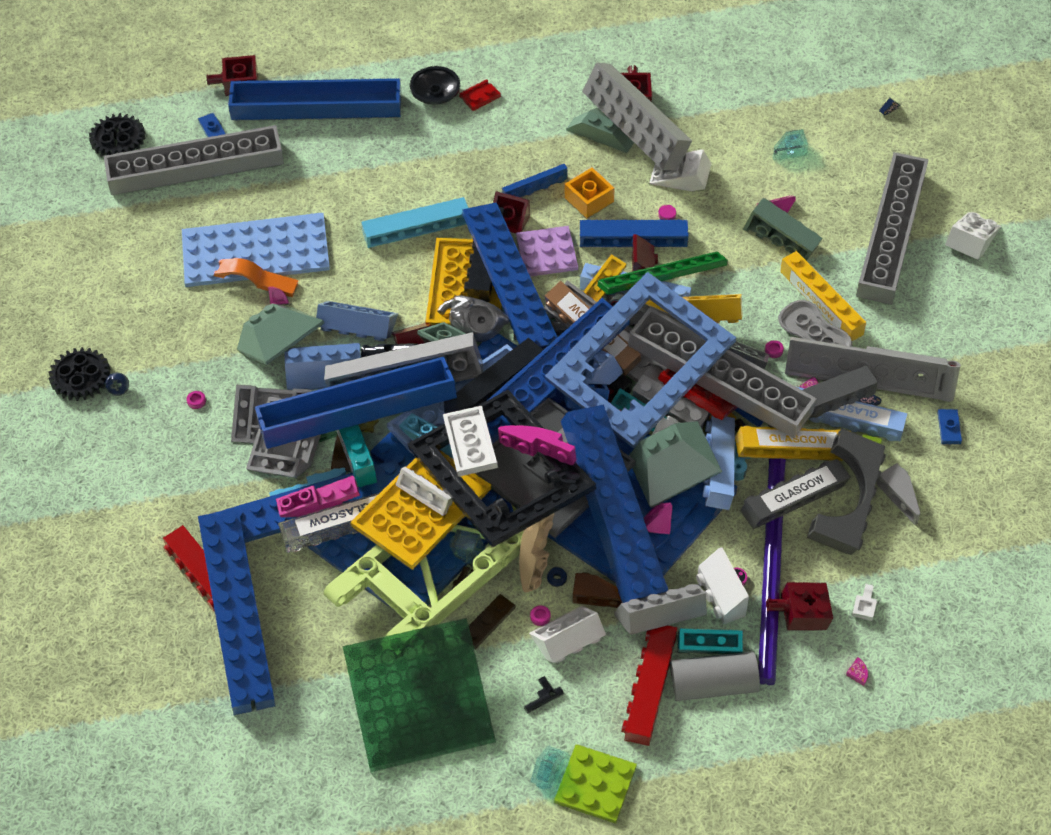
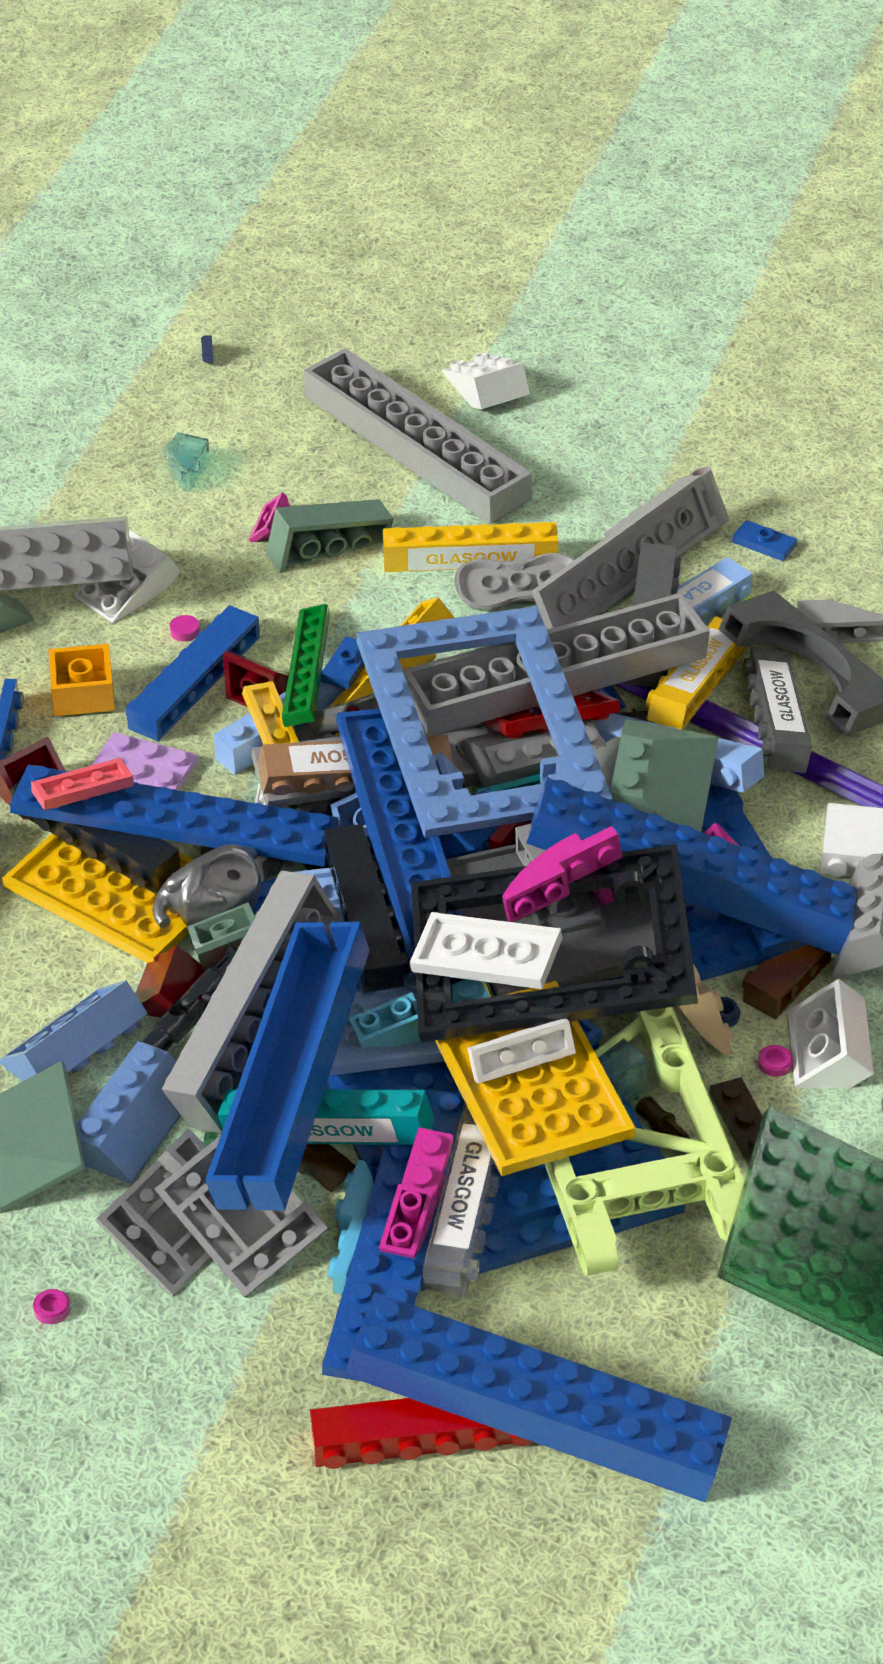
camera: 60 degrees left, 10 degrees down
none -> coral plate [31,758,133,811]
none -> blue plate [321,636,365,689]

